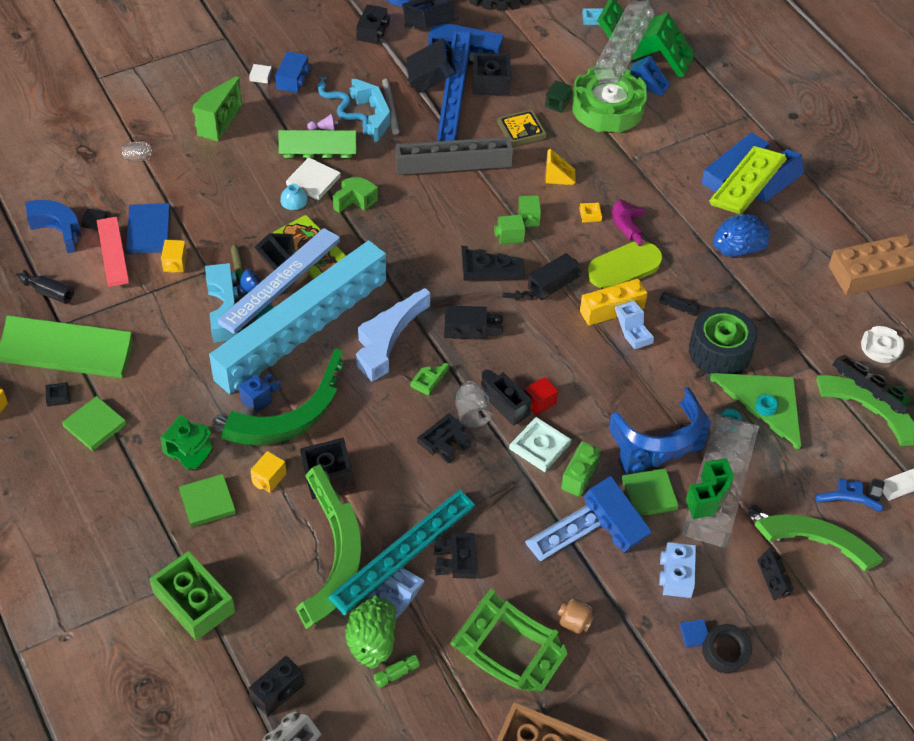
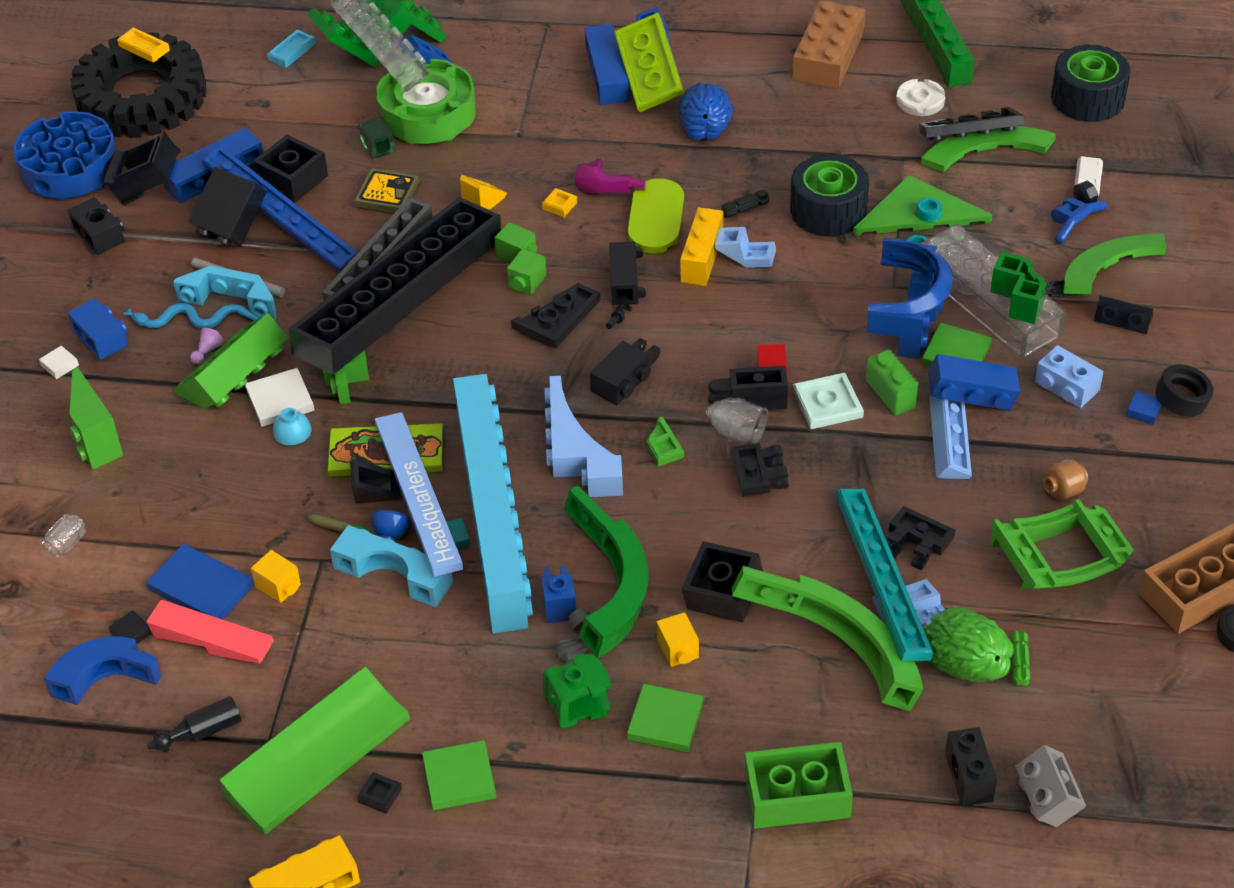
camera: 50 degrees left, 5 degrees down
none -> black brick [289,197,501,375]

